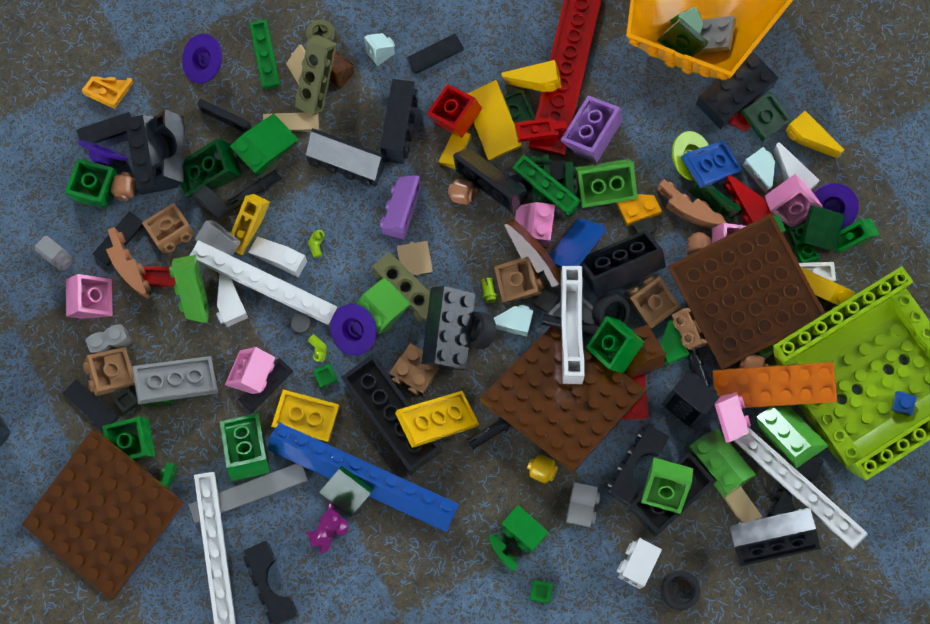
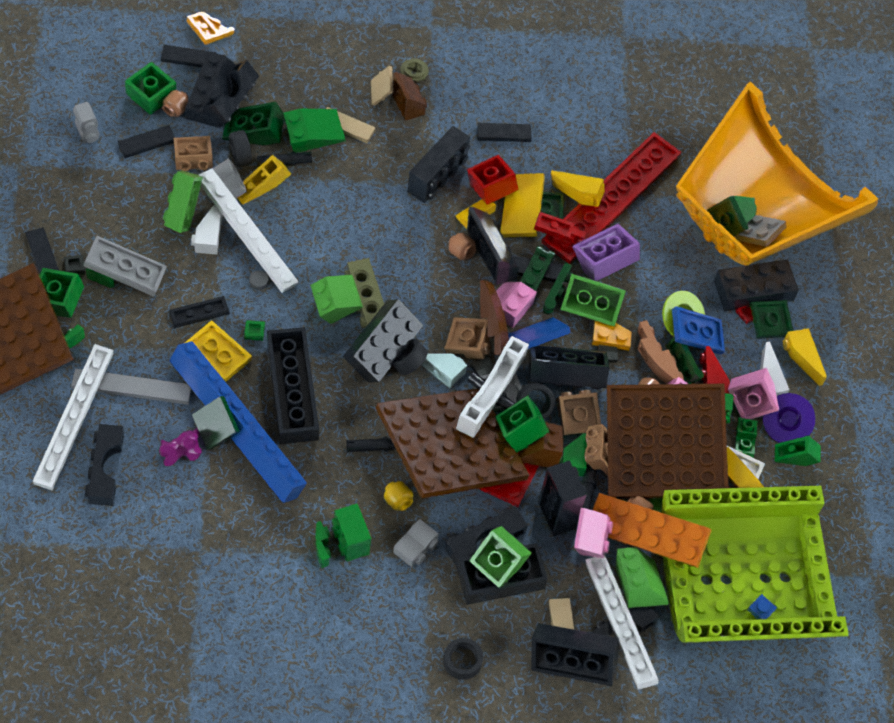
camera: 20 degrees right, 15 degrees down
bright pink slope [66,274,113,319] -> none
dark purple hat [78,140,128,166] -> none
medium nougat plate [83,347,135,396] -> none
light grey brick [85,324,132,354] -> none
nougat slope [106,227,151,299] -> none
red tile [143,266,176,287] -> none
dark purple hat [182,34,222,84] -> none
black tile [197,98,251,133] -> none
green slope [220,413,270,482] -> none
bright pink slope [225,347,275,394] -> none
white slope [248,236,307,277] -> none
green tile [249,19,281,90] -> none
olive brick [295,35,337,116] -> none
slope [306,128,384,187] -> none
lime arm [308,230,325,259] -> none
lime arm [308,334,327,362] -> none
dark purple hat [330,304,377,355] -> none
light aqua slope [364,33,395,66] -> none
medium lavender slope [380,175,421,240] -> none
medium nougat plate [389,343,440,396] -> none
yellow tile [395,391,479,448] -> none
tan piece [397,241,433,277] -> none
lime pin [481,278,497,303] -> none
green tile [512,155,581,216] -> none
green tile [530,580,553,604] -> none
white brick [617,538,662,589] -> none
bright green slope [687,429,756,498] -> none
light aqua slope [742,147,775,194] -> none
dark green tile [800,205,845,251] -> none

